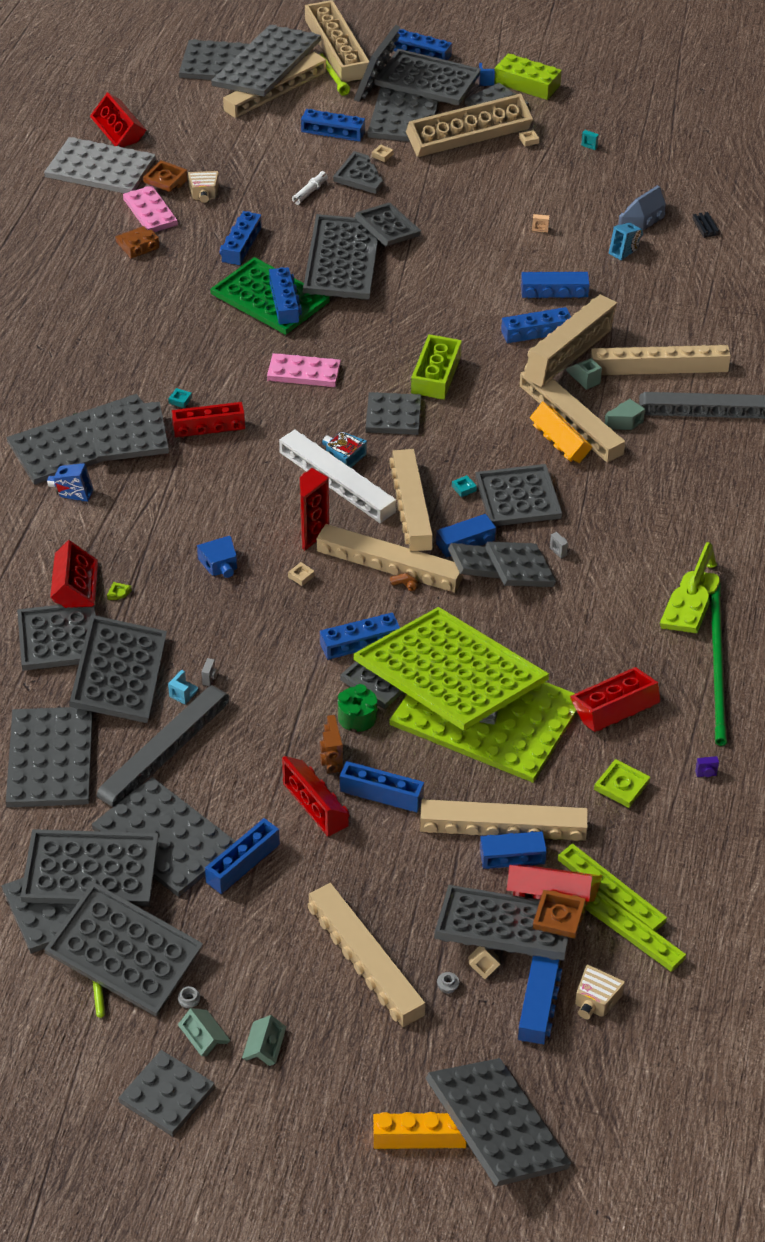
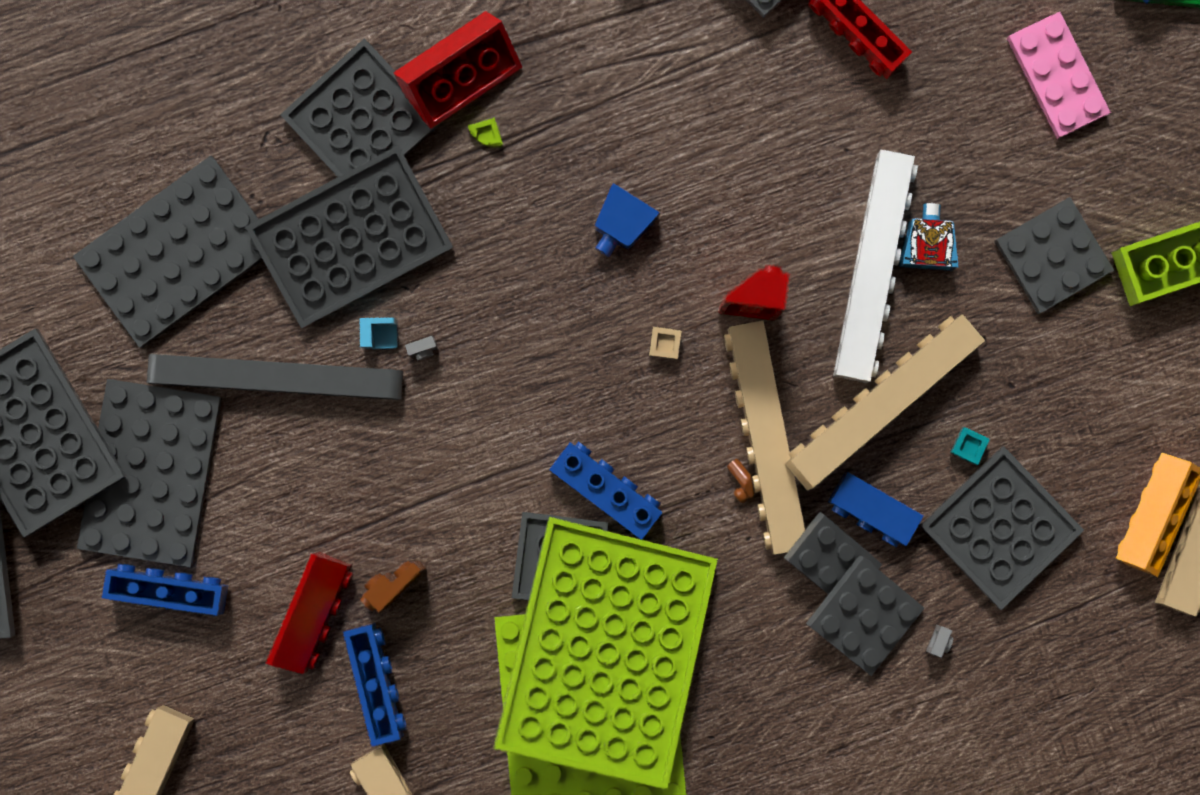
camera: 60 degrees right, 40 degrees up
green brick [338,684,377,732] -> none

